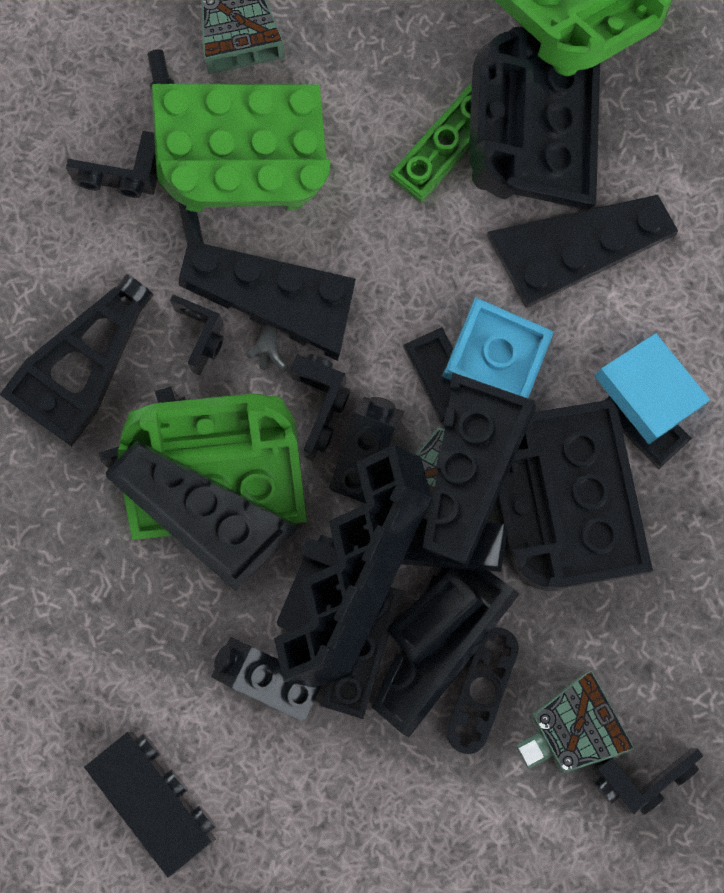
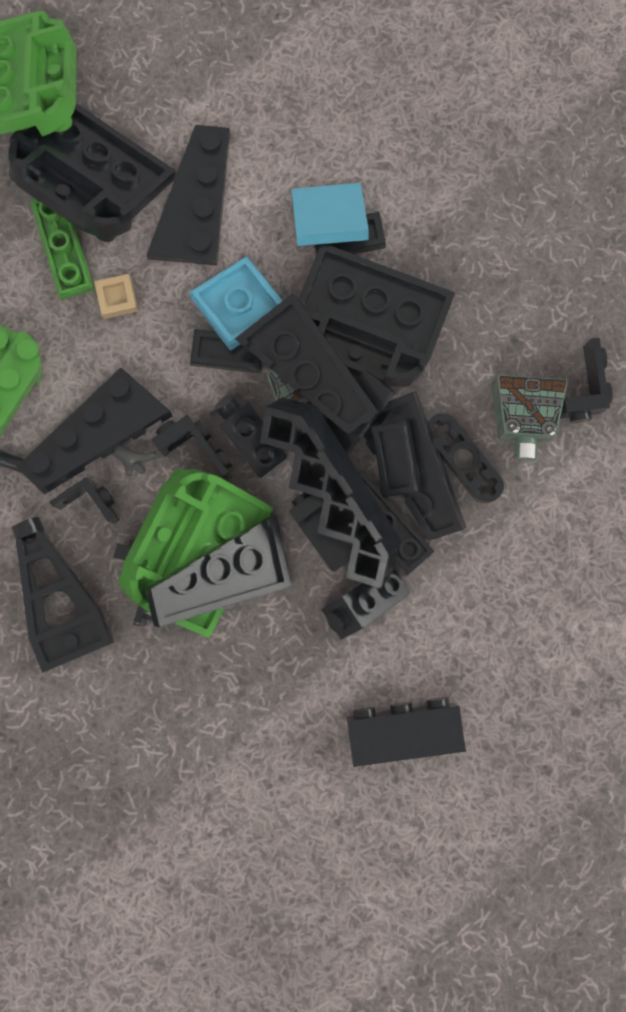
camera: 65 degrees left, 5 degrees up
none -> tan plate [94,274,139,319]

